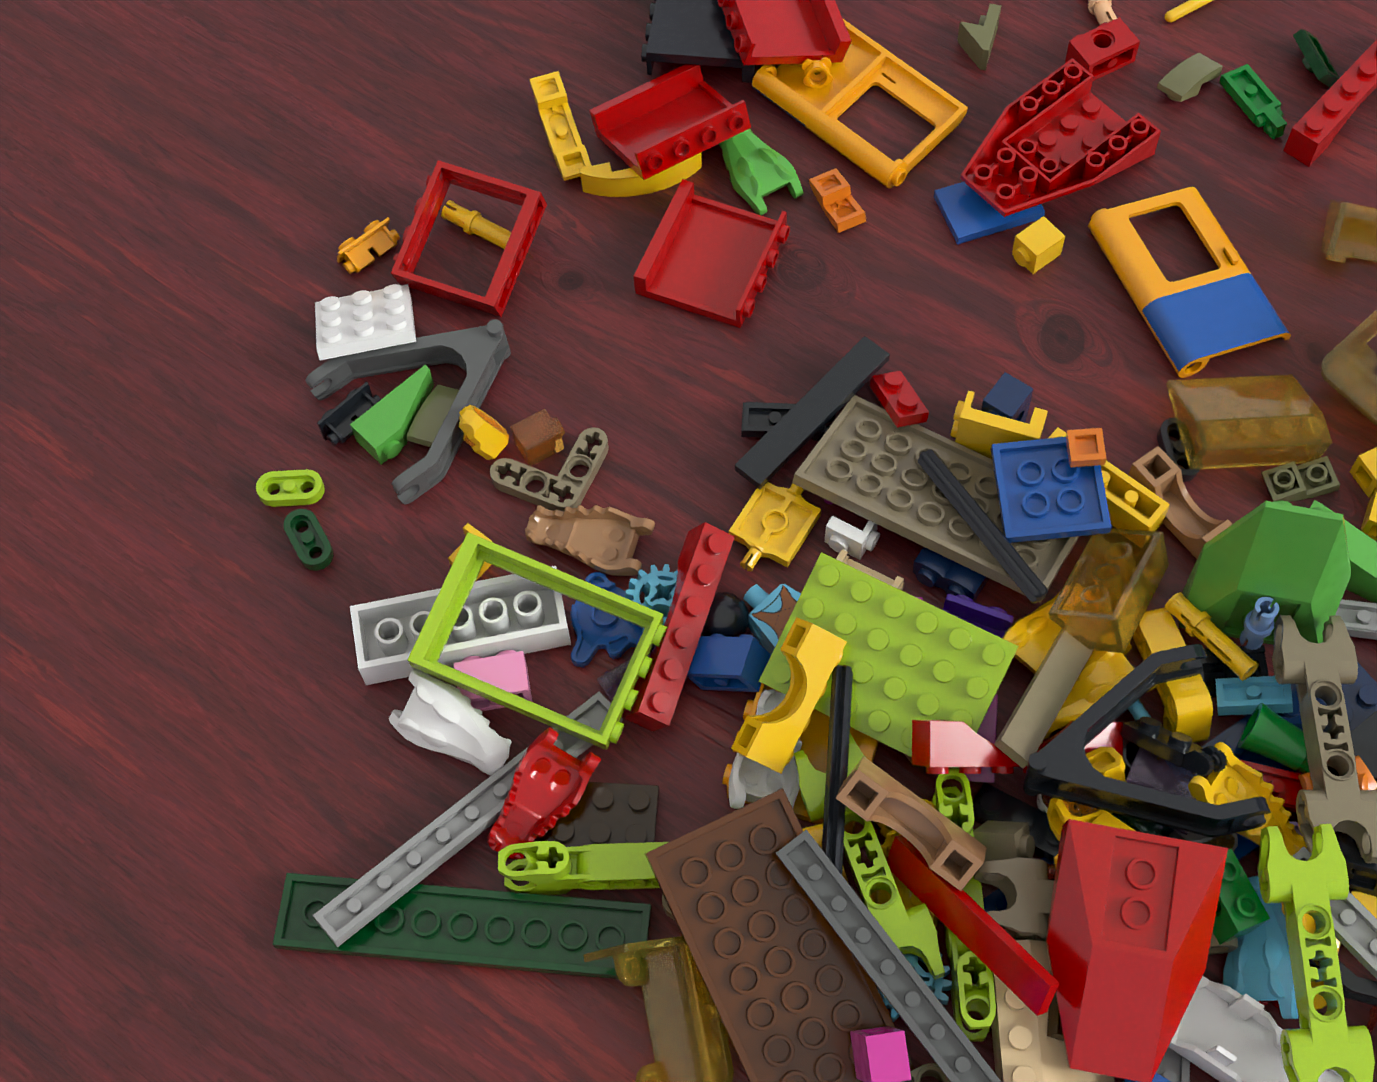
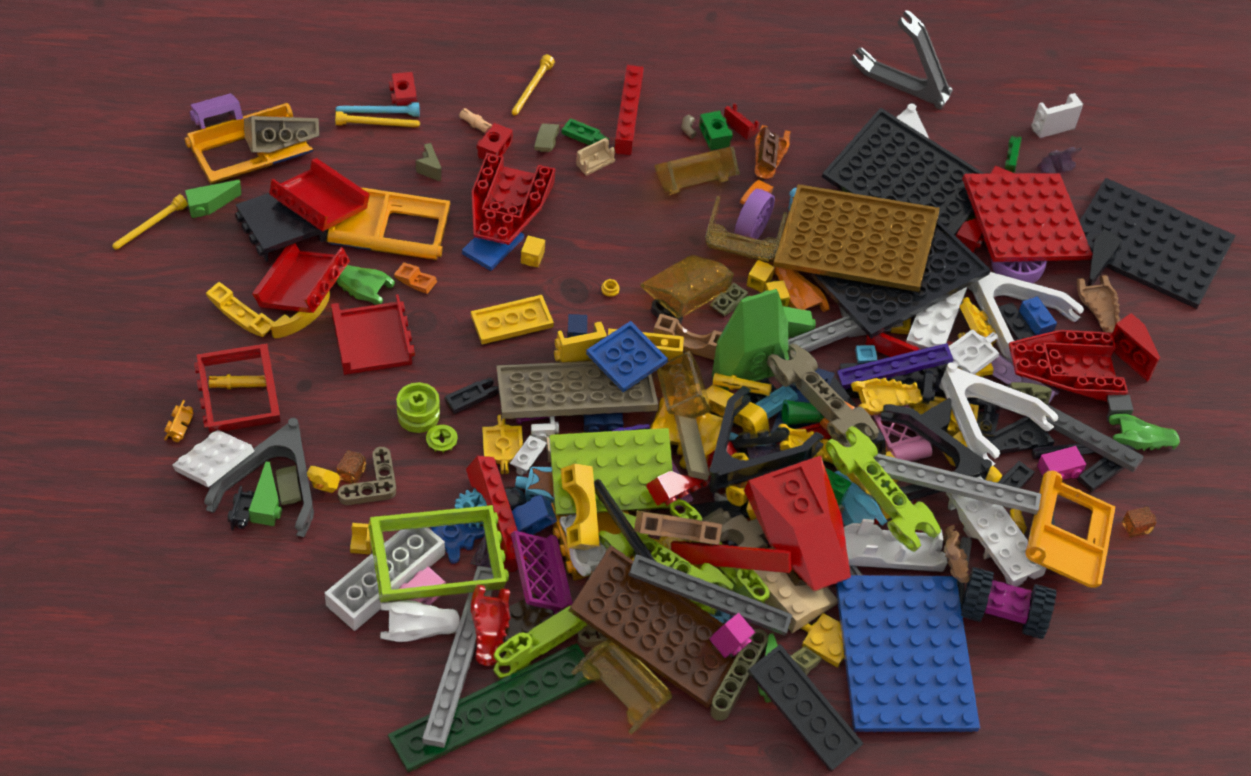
camera: 45 degrees left, 10 degrees down
lime plate [256,469,325,507] -> none
dark green plate [283,509,334,571] -> none
medium nougat animal [525,505,655,576] -> none
black tile [735,336,890,490] -> none
light orange plate [802,57,833,88] -> none
red plate [869,371,929,428] -> none
black axle [918,449,1048,603] -> none
orange plate [1066,428,1107,467] -> none
piece [1088,187,1291,378] -> none
medium blue pin [1240,597,1279,650] -> none
dark green plate [1293,29,1340,88] -> none
none -> lime wheel [396,382,440,433]
none -> lime gear [426,425,458,453]
none -> yellow plate [471,295,554,344]
none -> white hinge [510,435,547,475]
none -> magenta fence [511,530,573,615]
none -> tan hinge [576,138,615,176]
none -> yellow plate [601,279,620,297]

